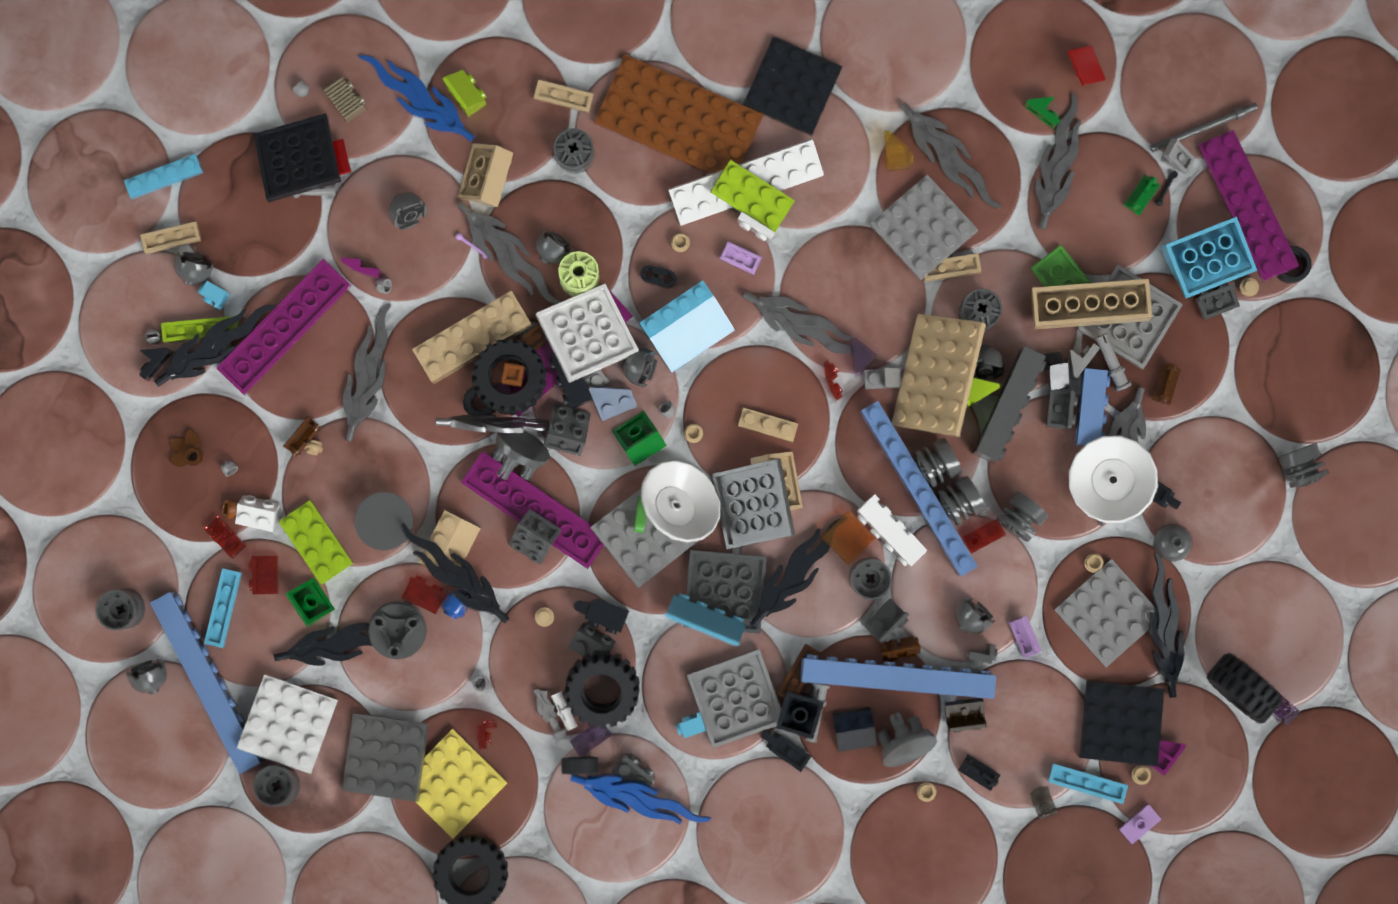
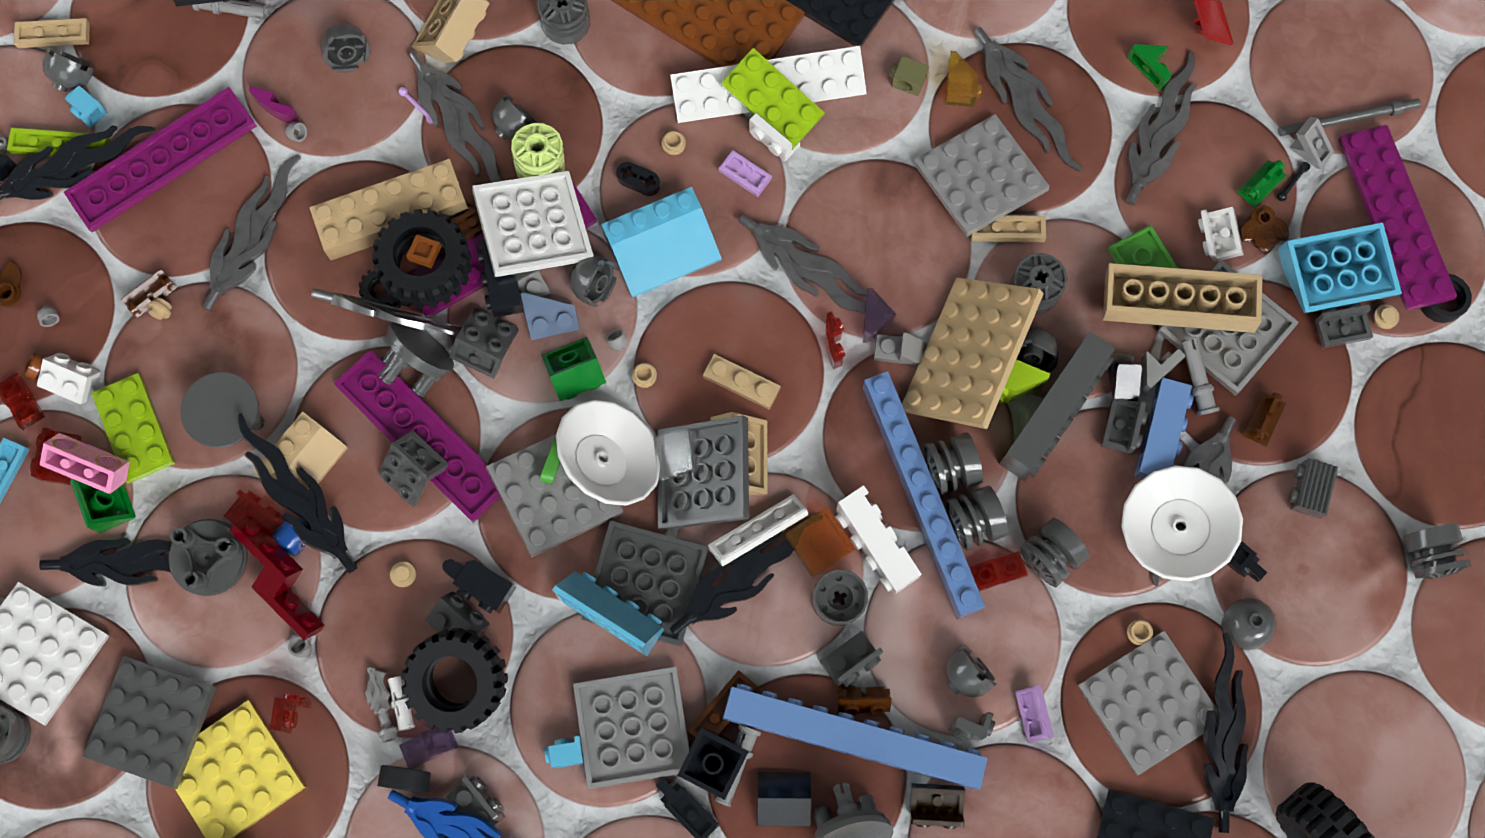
camera: 10 degrees right, 10 degrees down
none -> bright pink piece [40,433,130,494]
none -> dark red bracket [229,517,325,641]
none -> clear piece [653,427,695,481]
none -> white tile [708,494,808,567]
none -> olive brick [890,56,929,96]
none -> white bracket [1198,207,1244,262]
none -> reddish brown plate [1240,205,1289,255]
none -> dark grey brick [1289,458,1338,518]

